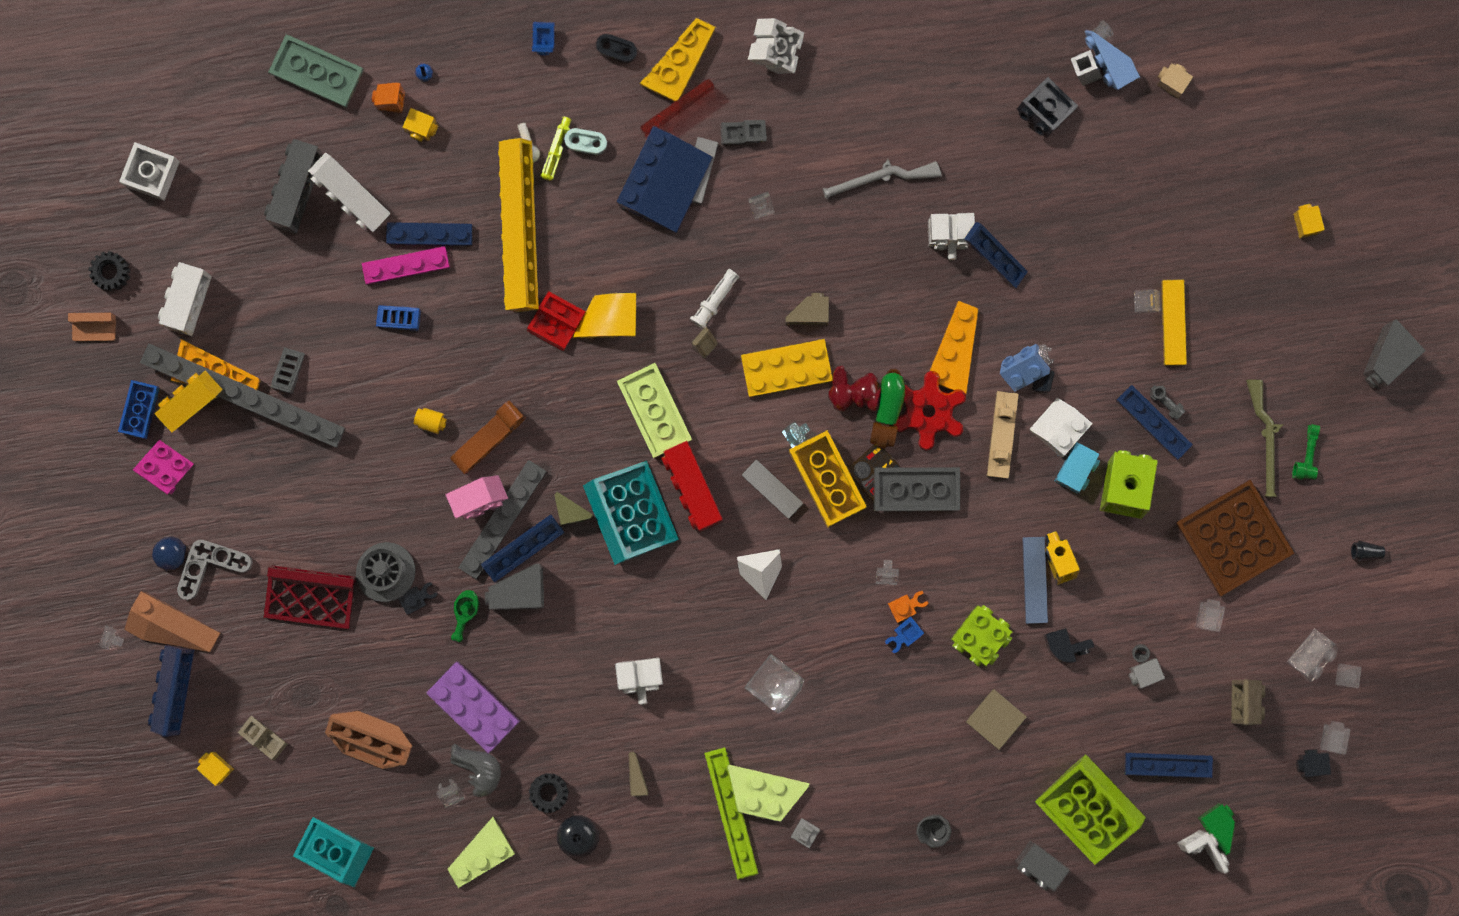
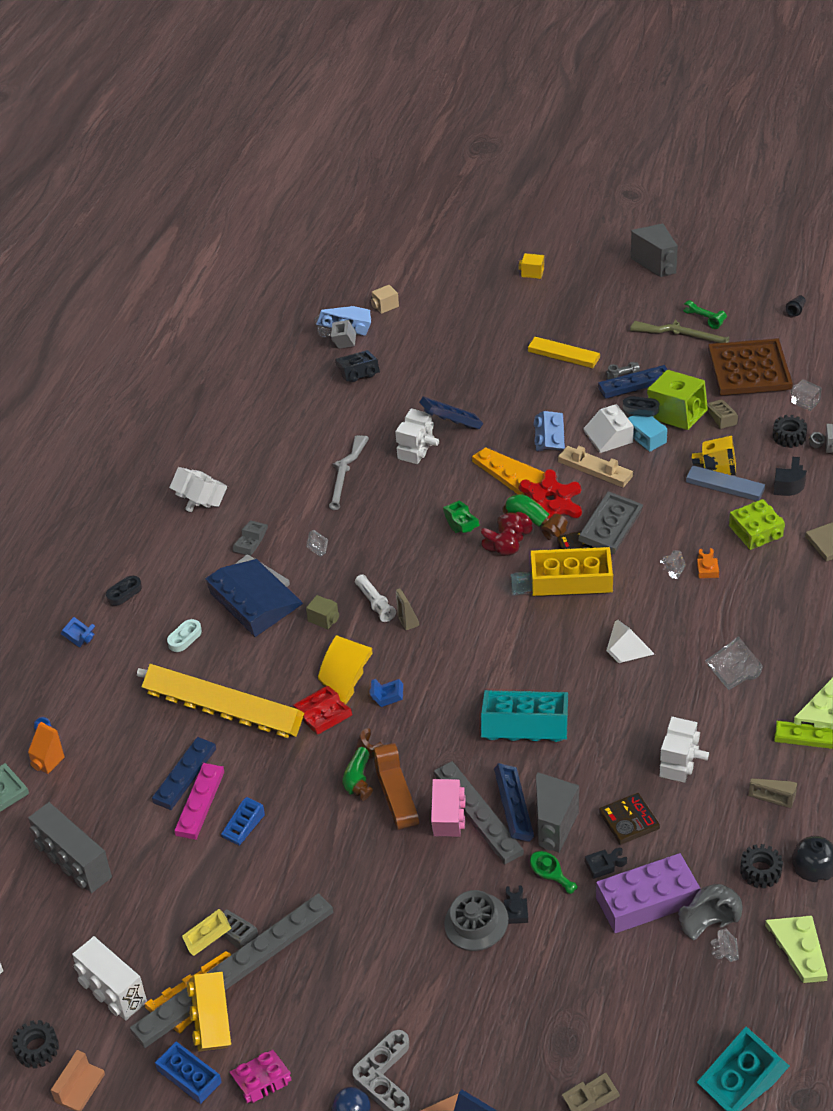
camera: 60 degrees left, 40 degrees down
dark red fence [264,565,357,629] -> none
white brick [308,152,391,232] -> none
nougat wedge [325,711,412,769] -> none
yellow brick [402,108,438,142] -> none
yellow brick [414,408,447,434] -> none
neon yellow piece [541,117,571,181] -> none
olive slope [555,492,594,526] -> none
yellowish green plate [617,363,692,458] -> none
yellow wing [640,18,715,104] -> none
clear red tile [640,79,714,137] -> none
red brick [662,441,723,532] -> none
yellow plate [741,339,832,397] -> none
light grey tile [742,460,803,519] -> none
dark tan slope [785,293,829,325] -> none
blue plate [885,617,924,653] -> none
black slope [1032,370,1055,394] -> none
clear slope [1134,289,1161,313] -> none
none -> light yellow plate [182,909,232,956]
none -> olive brick [306,595,339,630]
none -> piece [342,728,383,801]
none -> blue bracket [369,679,403,707]
none -> green brick [443,500,480,533]
none -> black plate [584,847,628,879]
none -> tile [599,793,660,845]
none -> black plate [622,396,660,416]
none -> dark tan slope [707,400,738,429]
none -> black tyre [772,415,807,448]

